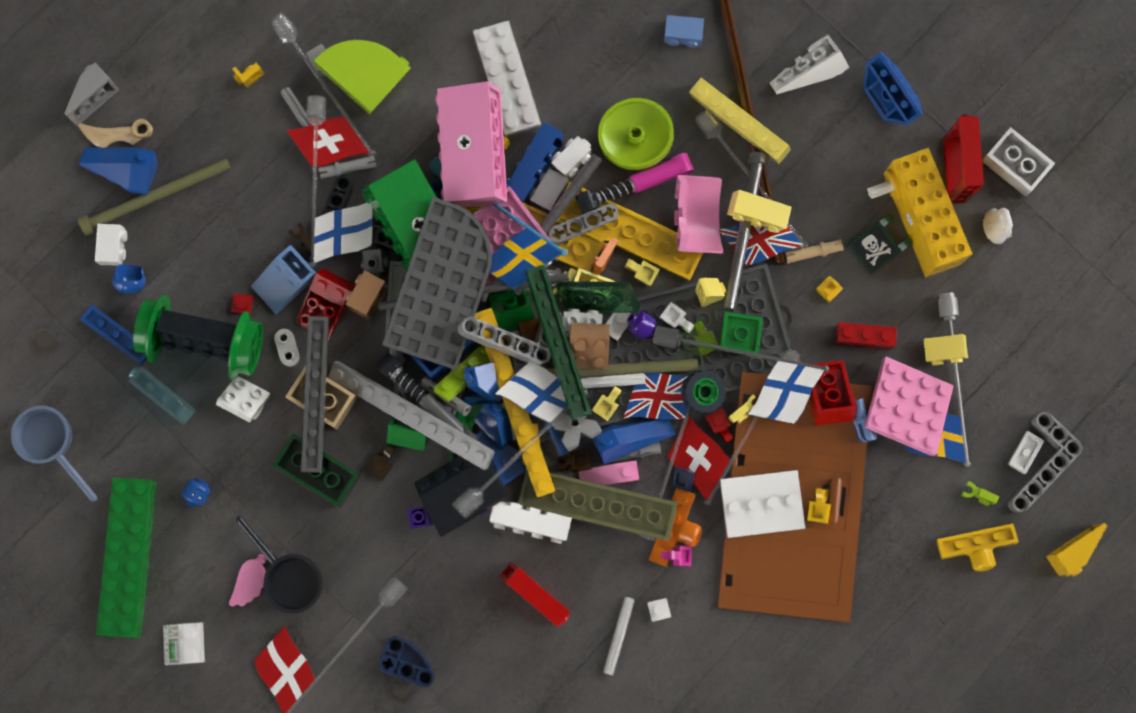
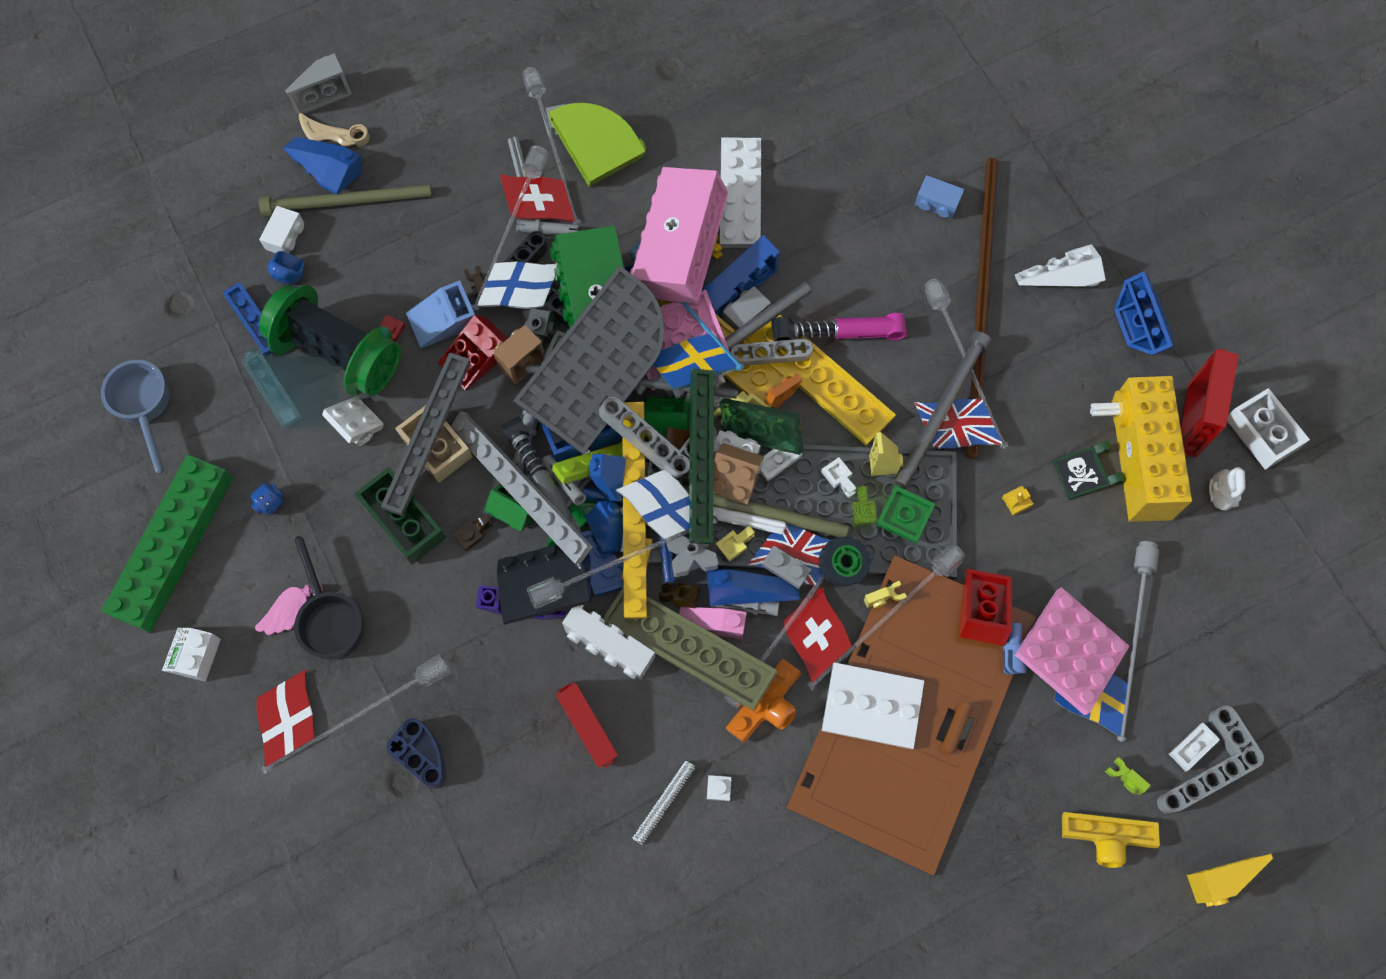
camera: 20 degrees right, 10 degrees down
yellow bracket [232,63,264,88] -> none
white plate [274,329,300,367] -> none
white brick [551,136,591,178] -> none
lime dish [598,98,674,170] -> none
light yellow plate [624,259,660,287] -> none
dark purple head [627,310,656,339] -> none
flag [653,326,829,424] -> none
dark pink plate [662,546,692,566] -> none
dark blue tile [671,466,695,492] -> none
bright pink panel [674,175,723,254] -> none
light yellow brick [689,78,791,165] -> none
red plate [705,408,733,444] -> none
light yellow brick [727,190,792,233] -> none
tan pin [785,239,843,264] -> none
yellow plate [807,488,831,523] -> none
red brick [835,322,897,350] -> none
light yellow brick [924,334,968,366] -> none
none -> light grey plate [762,546,811,589]

